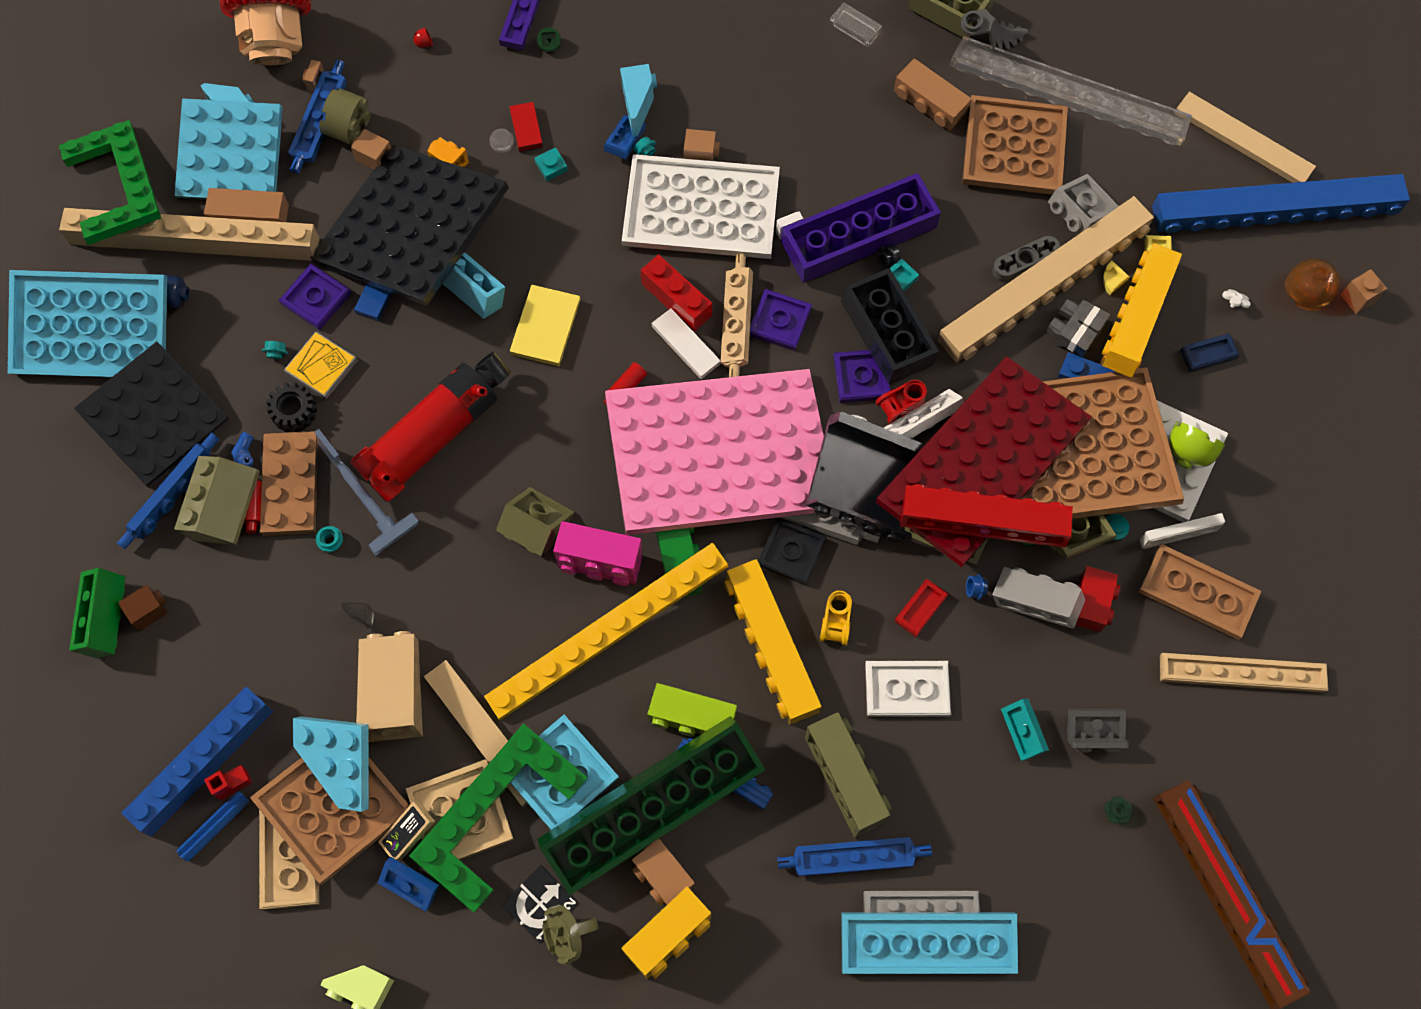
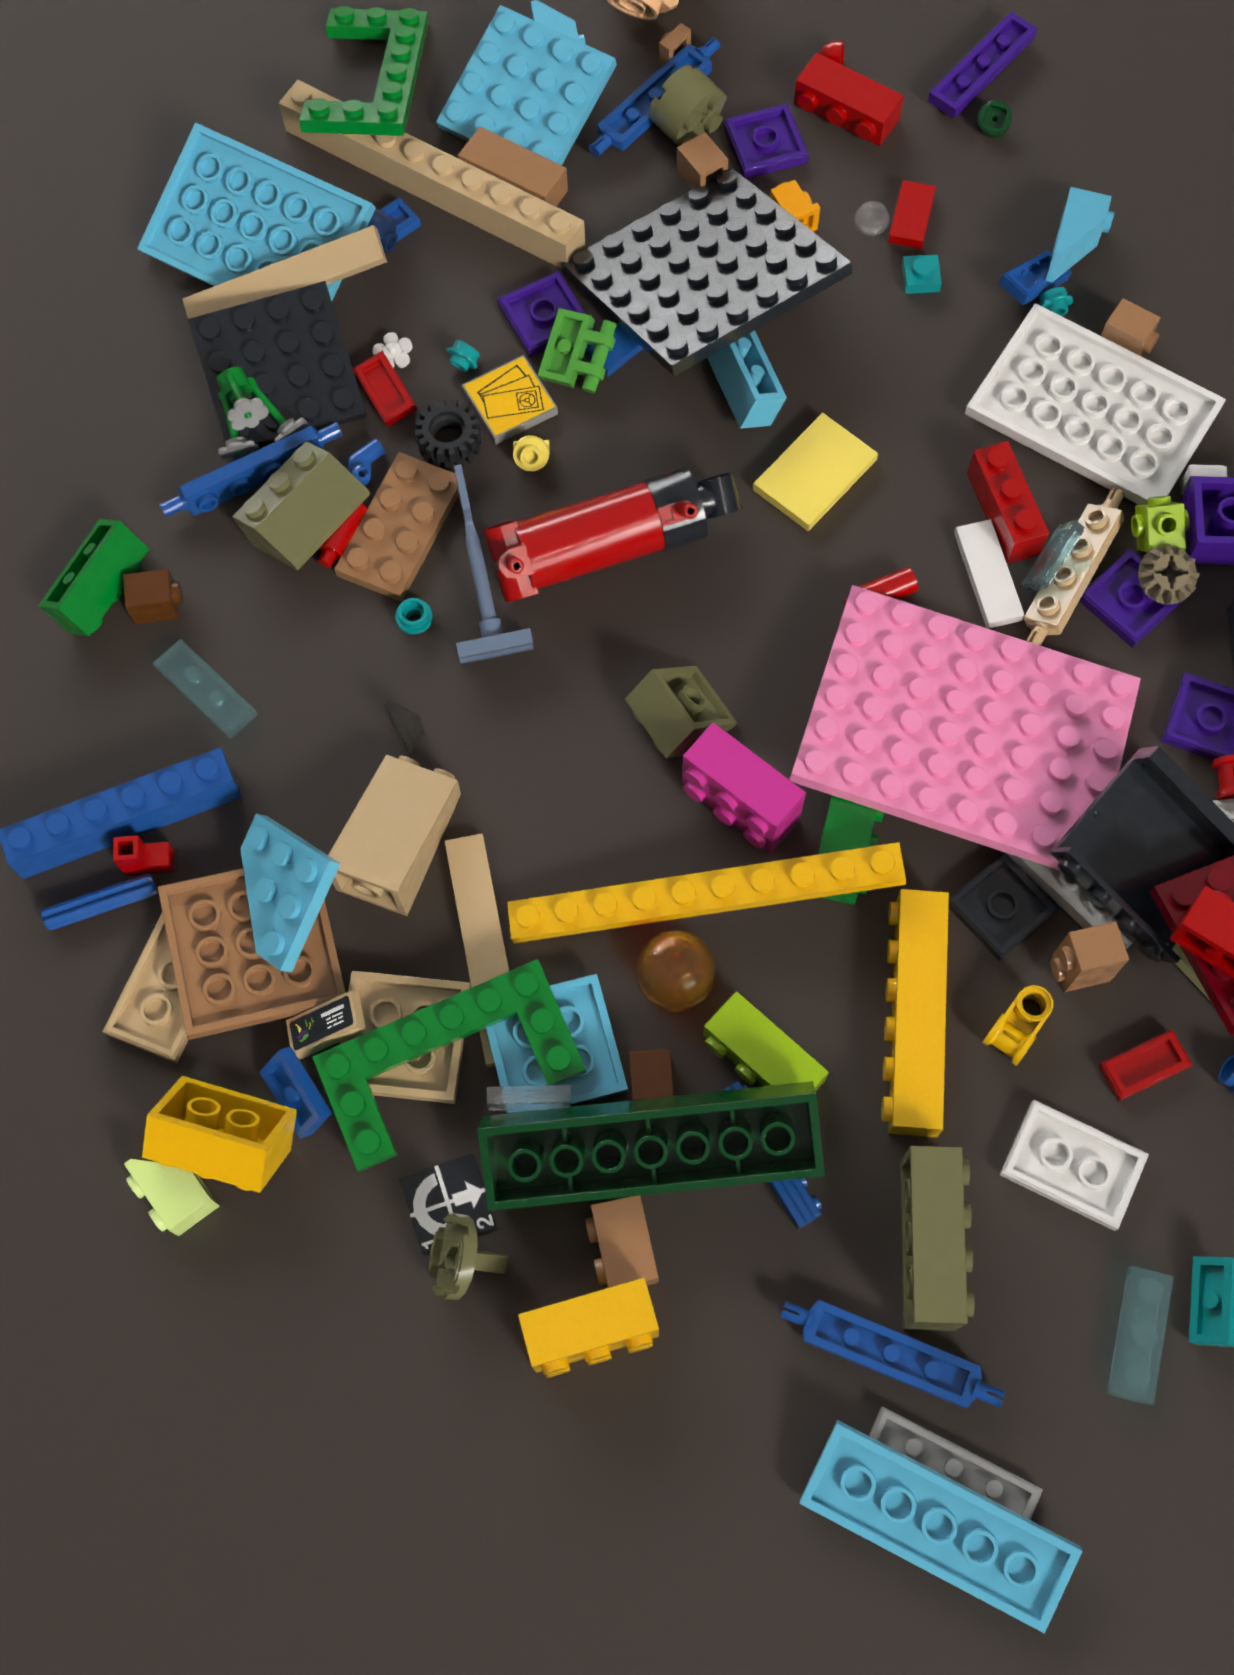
camera: 30 degrees right, 0 degrees up
none -> yellow brick [142,1076,297,1193]
none -> clear light blue tile [153,639,258,739]
none -> tan tile [182,225,387,319]
none -> plant [216,366,309,458]
none -> red tile [353,351,418,428]
none -> white plant [372,332,413,368]
none -> blue tile [380,197,421,242]
none -> clear tile [487,1085,571,1111]
none -> light yellow plate [513,436,550,471]
none -> bright green plate [537,308,617,393]
none -> reddish brown brick [629,1048,674,1100]
none -> clear orange cylinder [637,929,716,1012]
none -> dark purple tile [723,103,809,179]
none -> red brick [794,53,904,147]
none -> clear light blue tile [1020,520,1085,592]
none -> medium nougat brick [1050,921,1129,992]
none -> clear light blue plate [1107,1266,1174,1406]
none -> lime brick [1131,496,1190,553]
none -> dark tan gear [1138,544,1200,605]

